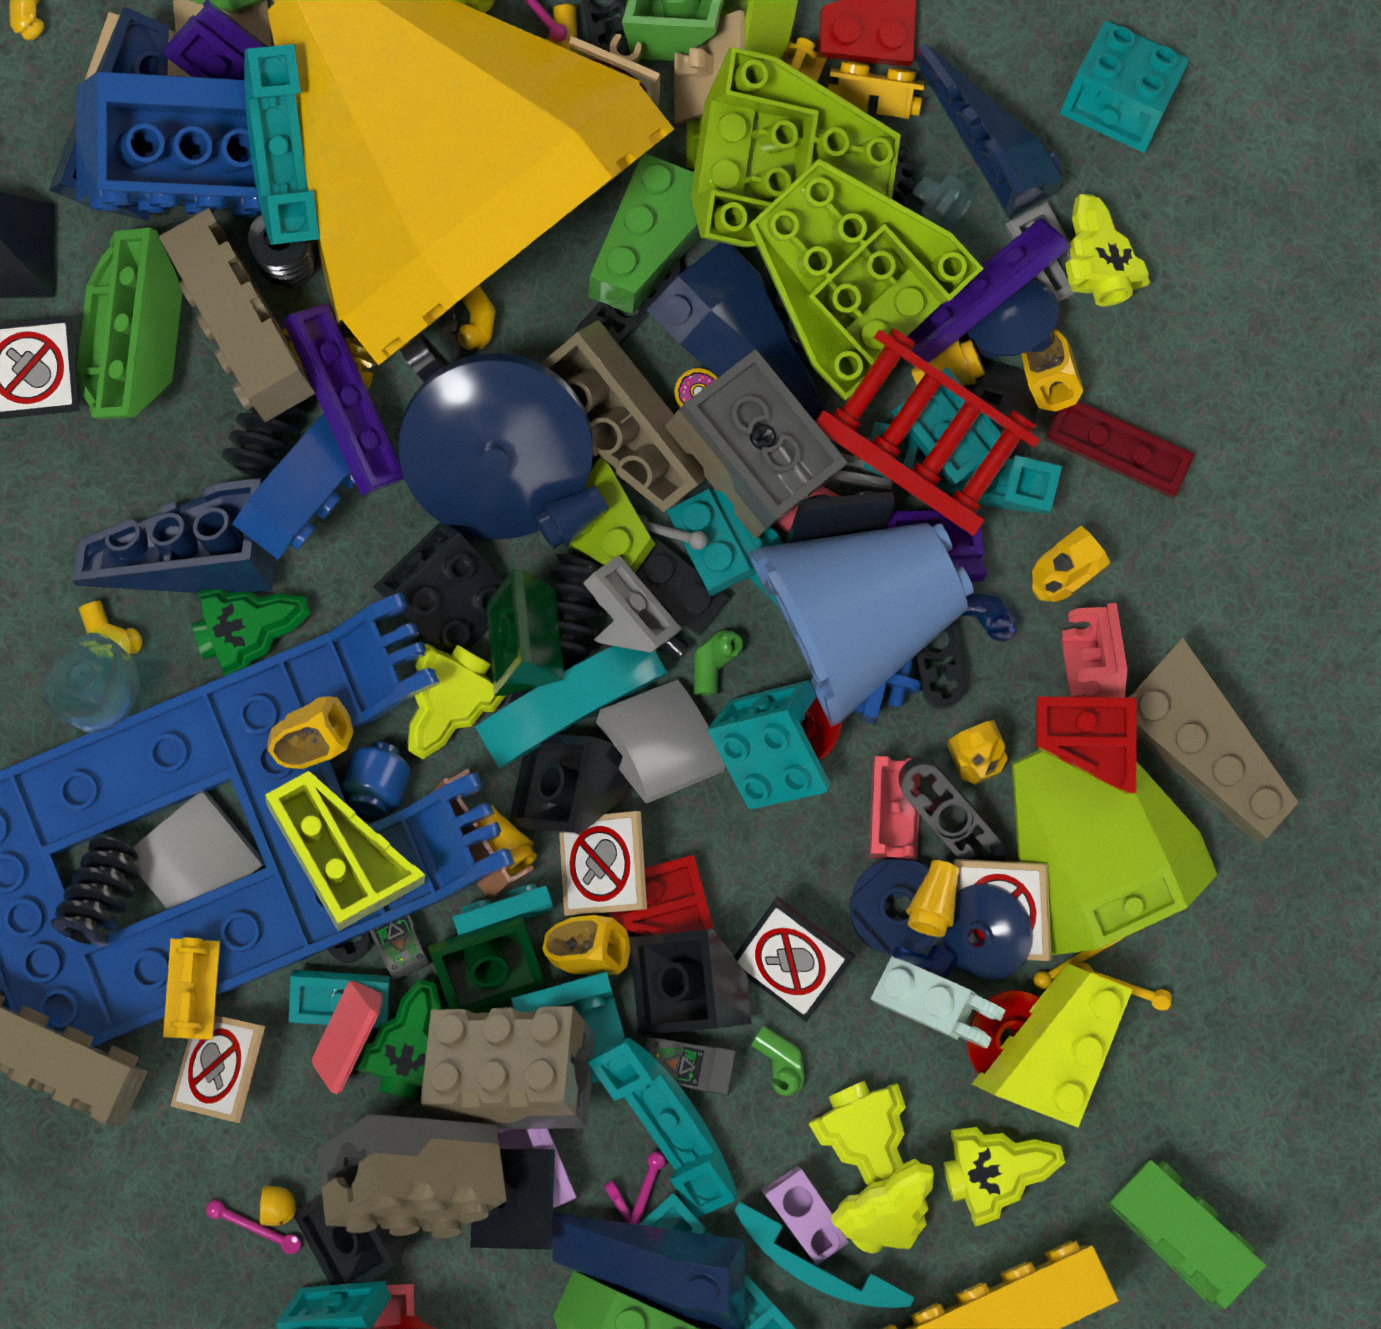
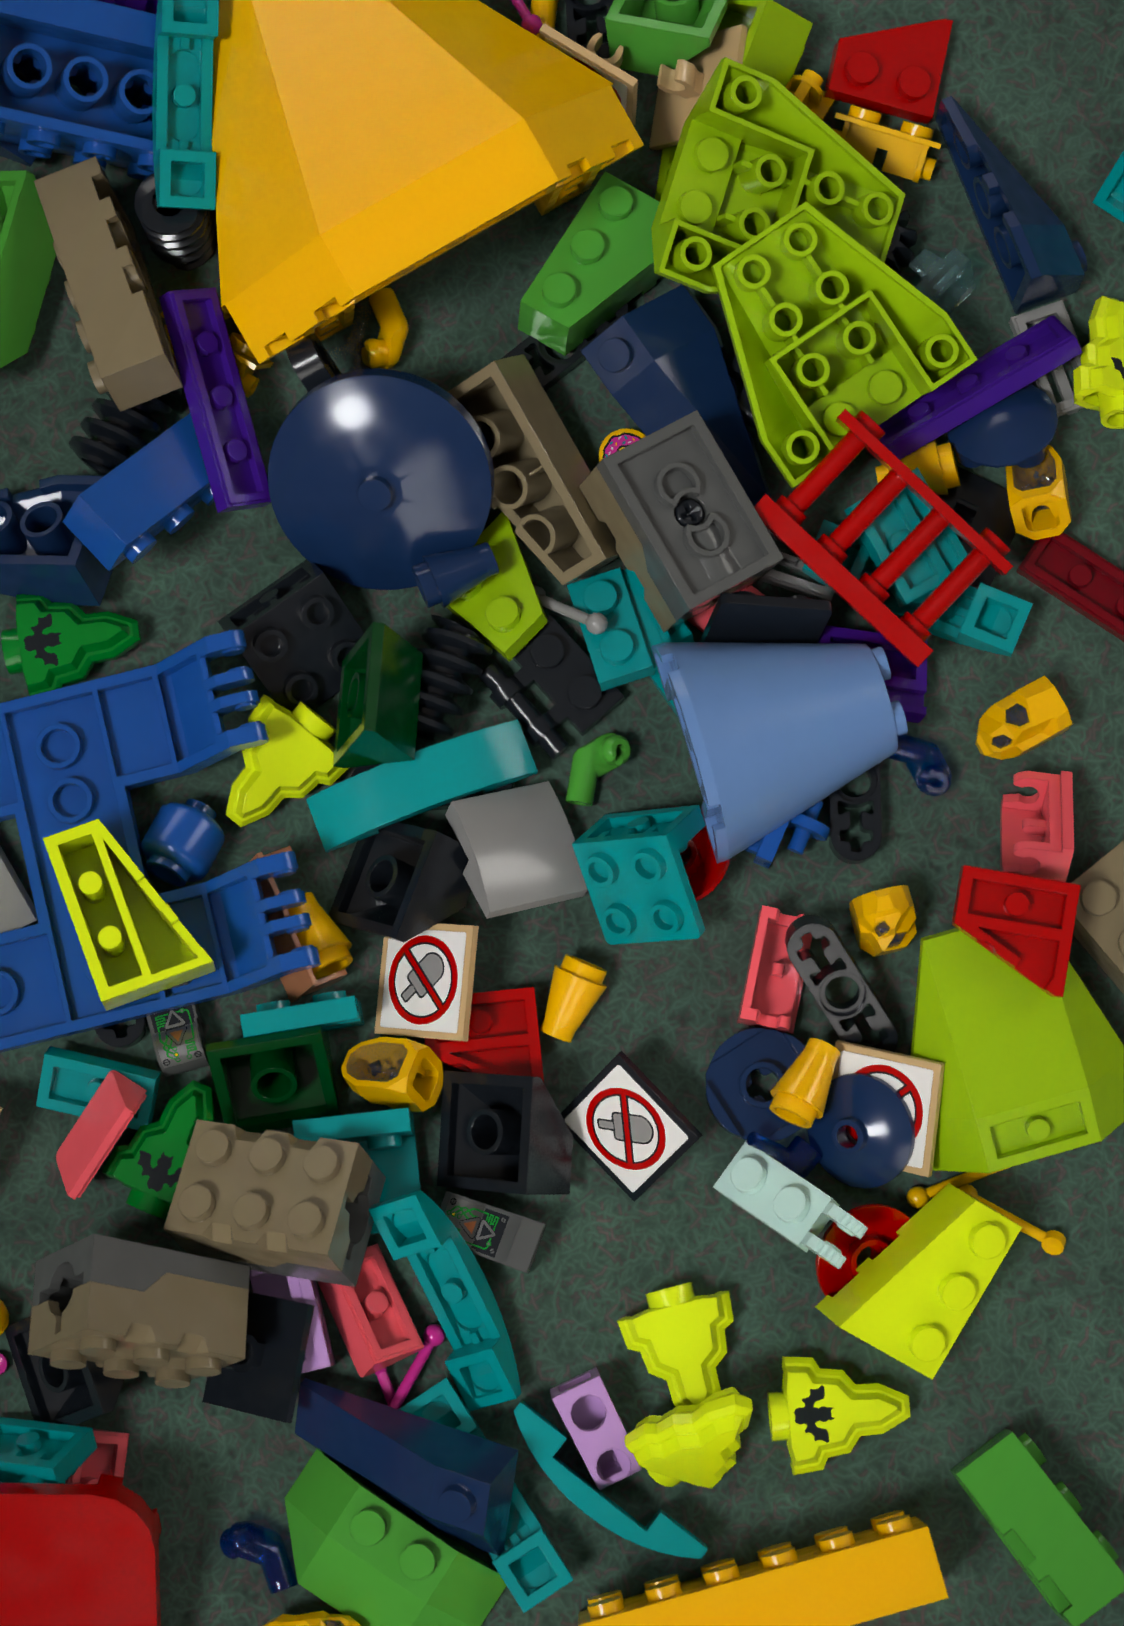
camera: 15 degrees right, 0 degrees up
yellow rock [267,696,354,769] -> none
light grey slope [583,555,681,653] -> none
bright green arm [751,1026,805,1096] -> none
none -> coral slope [317,1244,424,1378]
none -> yellow cone [540,954,607,1043]

